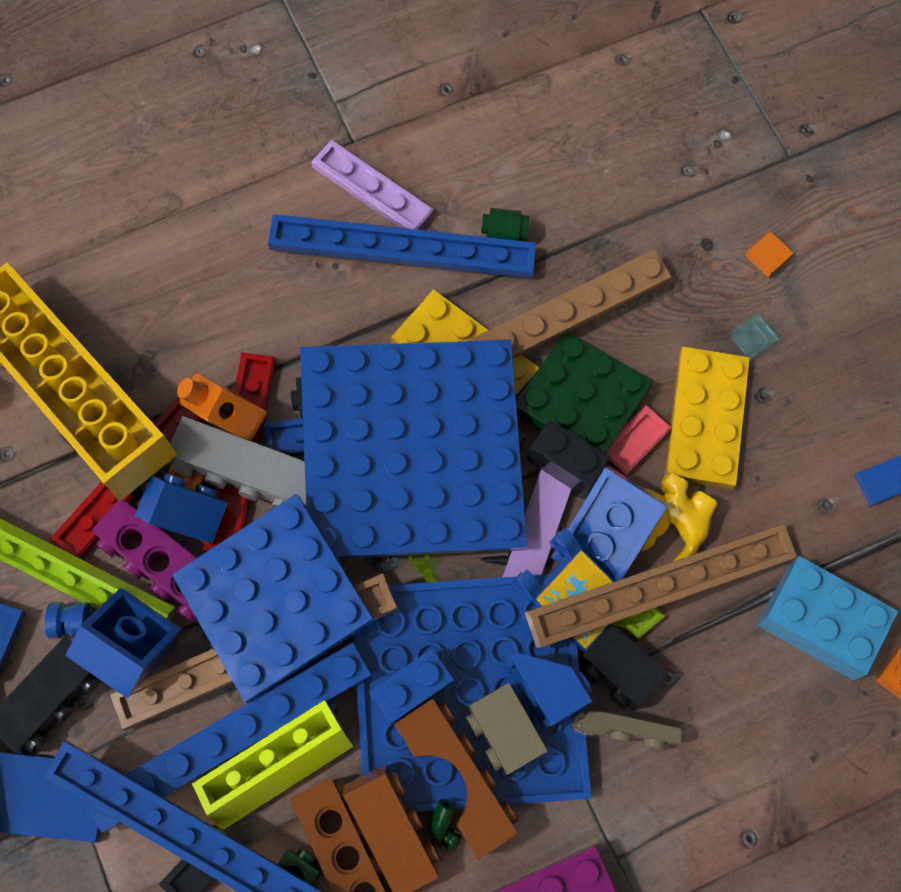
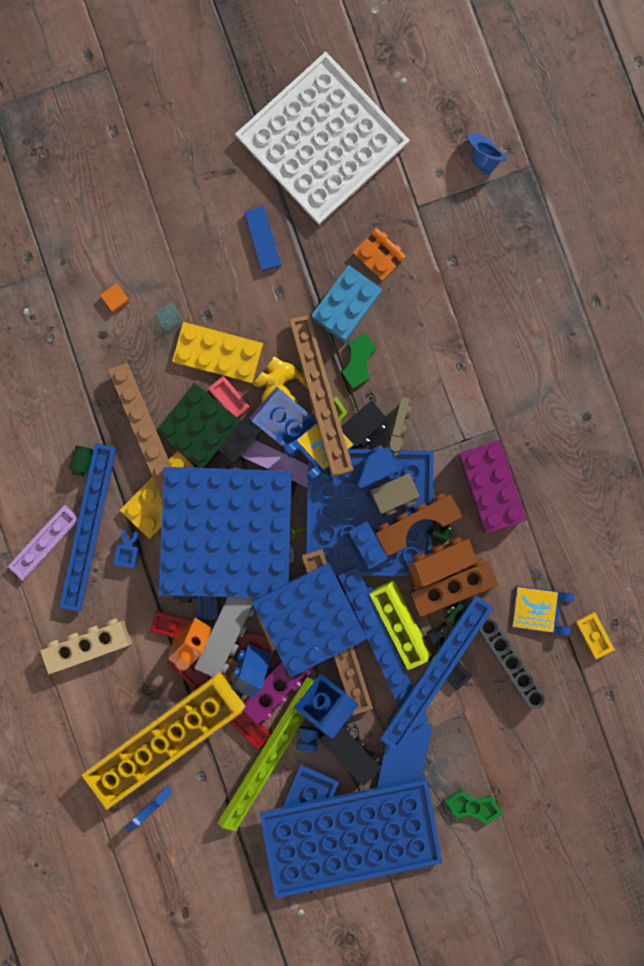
camera: 80 degrees left, 15 degrees up
none -> tan brick [40,618,132,675]
none -> blue plate [114,530,139,568]
none -> green tile [342,332,377,390]
none -> black wheel [426,622,450,650]

